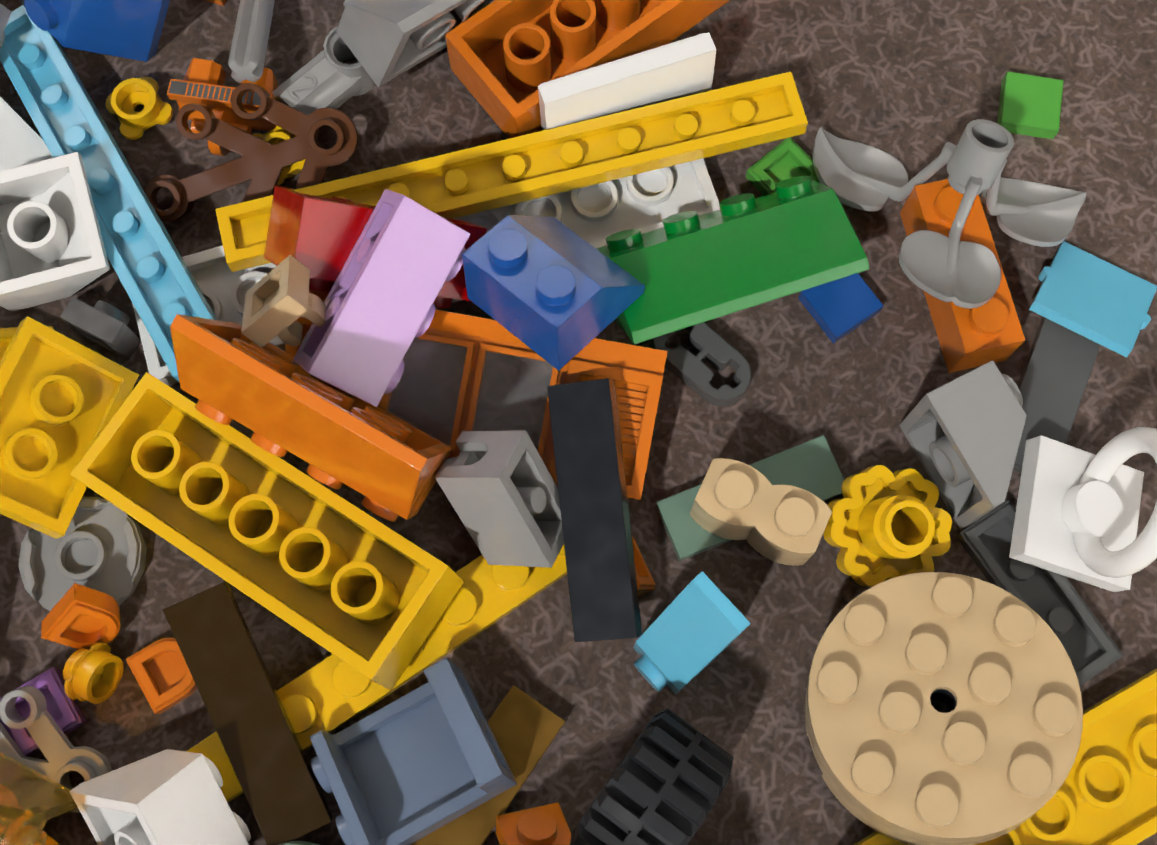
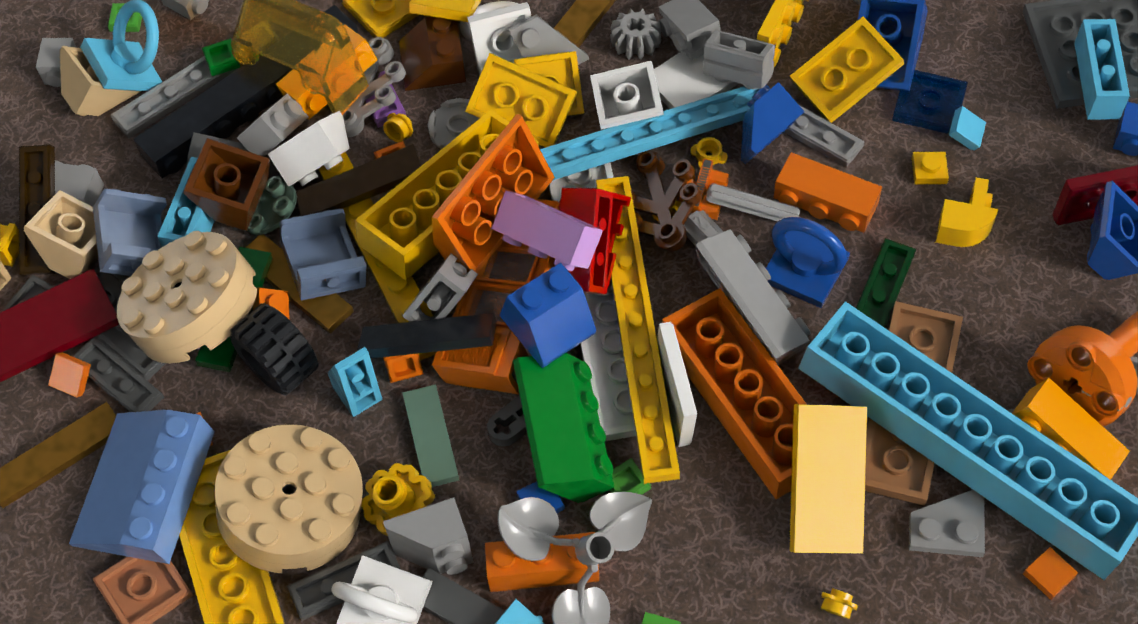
camera: 100 degrees right, 15 degrees down
orange tile [41,583,120,649] -> none
flat silver plate [60,297,141,360] -> none
tan tile [241,255,326,347] -> none
tan brick [690,458,832,566] -> none

